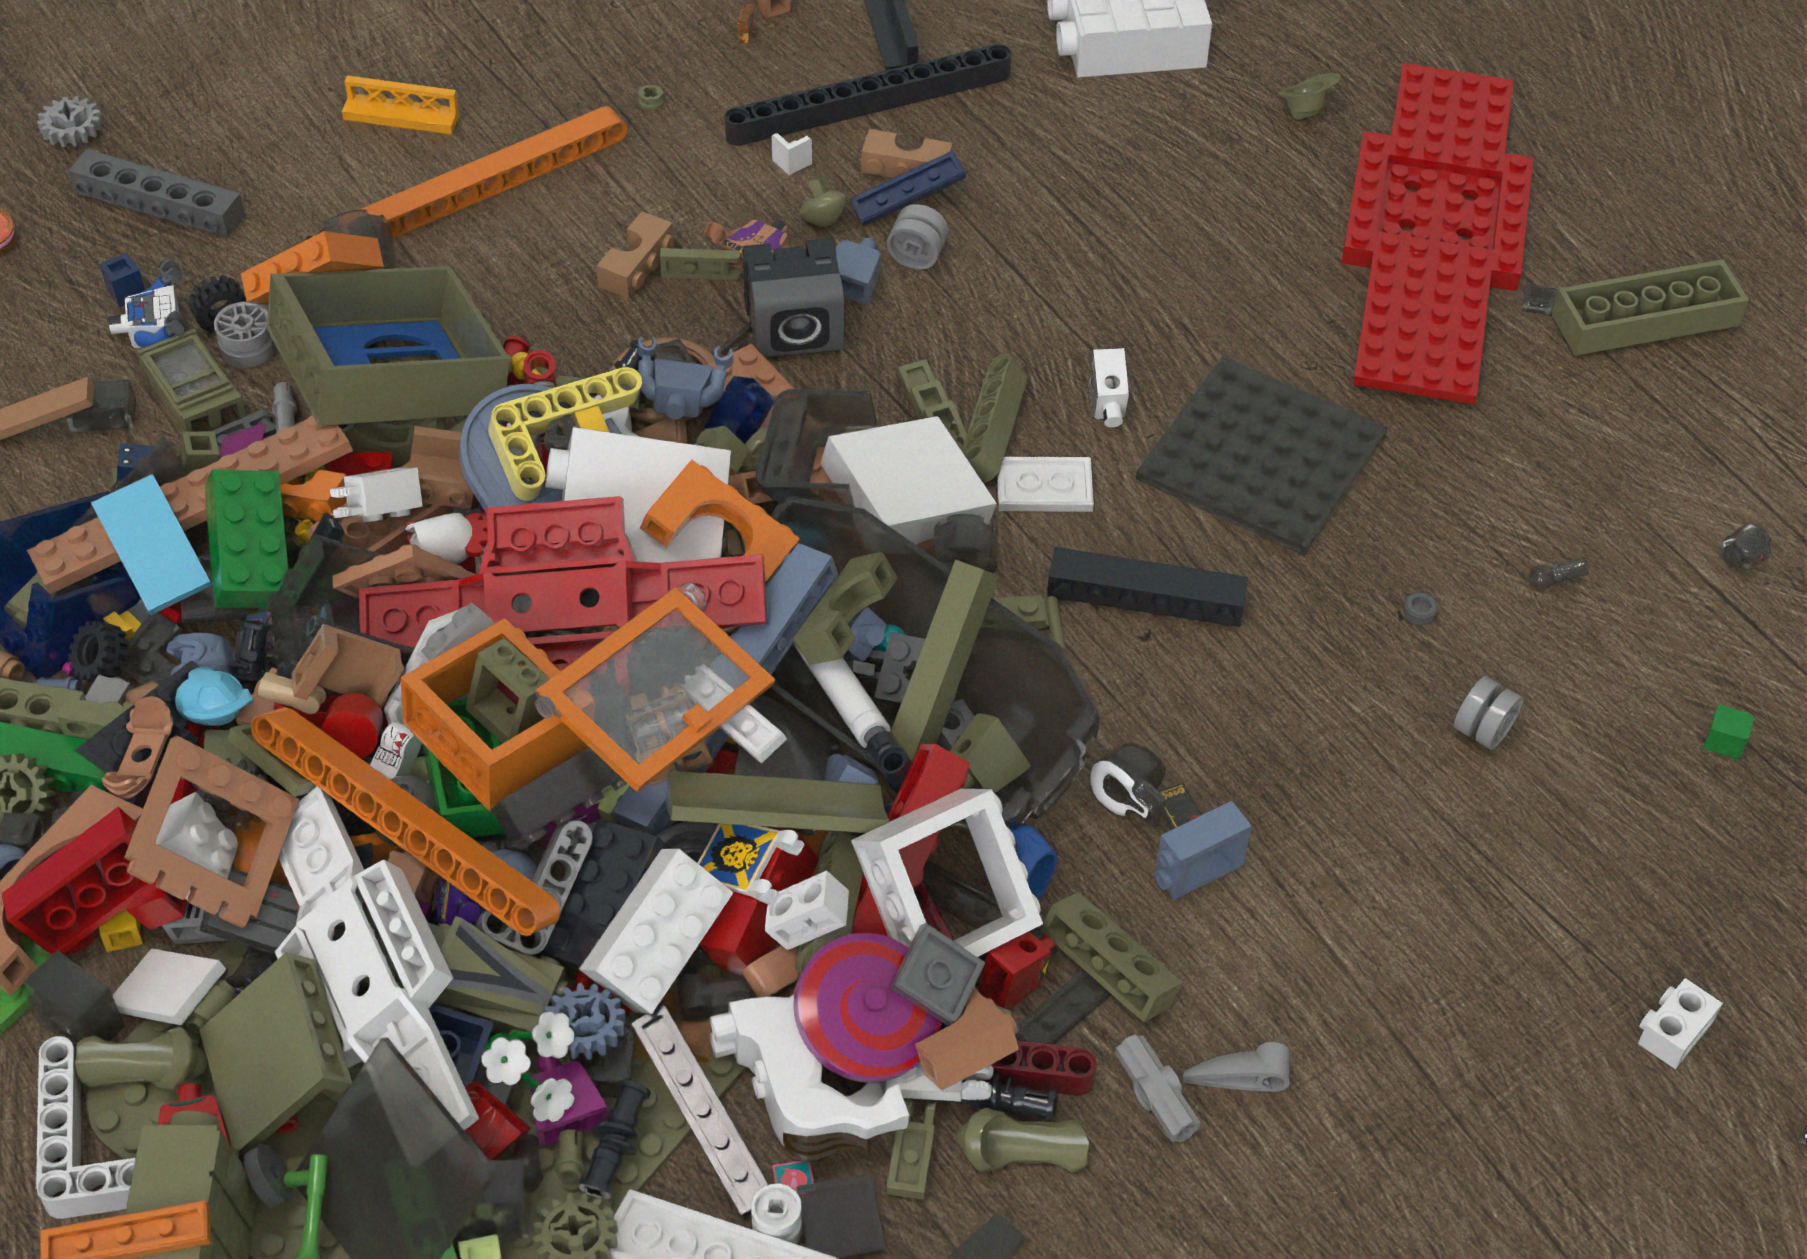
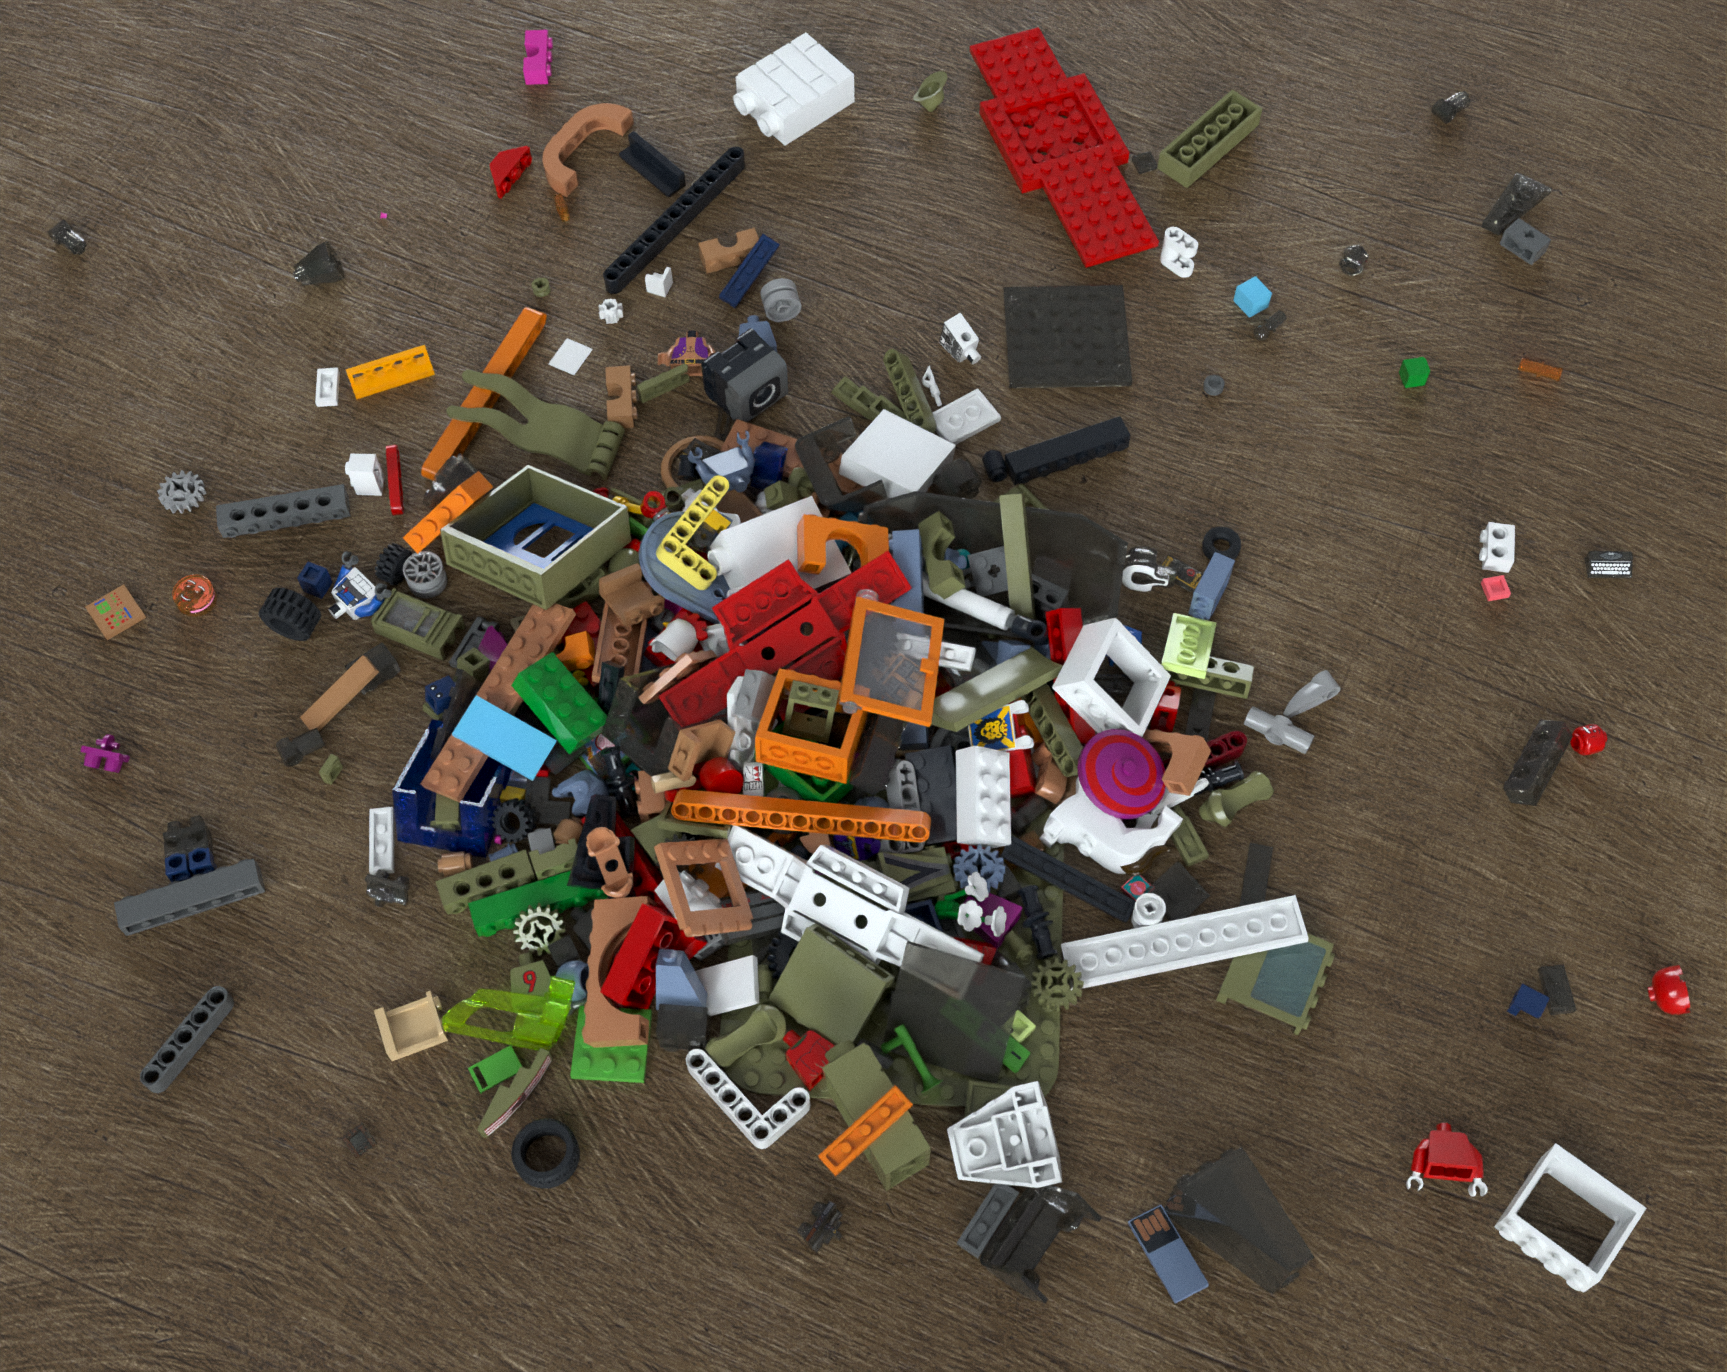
camera: 30 degrees left, 10 degrees up
medium azure helmet [175,667,254,726] -> none
light grey pin [272,382,297,433] -> none
white hinge [330,467,423,522] -> none
white brick [765,871,849,950] -> none
olive piece [800,175,847,227] -> none
flat silver tile [889,923,985,1026] -> none
olive torso [949,713,1031,793] -> none
light grey wheel [1454,676,1524,750] -> none
none -> black tyre [258,588,321,641]
none -> white plate [315,368,340,407]
none -> white brick [345,454,385,496]
none -> red beam [386,444,404,516]
none -> olive flag [447,370,625,480]
none -> white sticker [549,338,593,375]
none -> white gear [599,299,623,324]
none -> sand blue slope [656,949,708,1014]
none -> white hand [922,366,942,406]
none -> black brick [982,450,1008,482]
none -> white connector [1160,227,1198,278]
none -> yellowish green tile [1161,613,1216,679]
none -> black tyre [1202,526,1241,560]
none -> medium azure piece [1233,276,1272,318]
none -> coral plate [1481,575,1511,601]

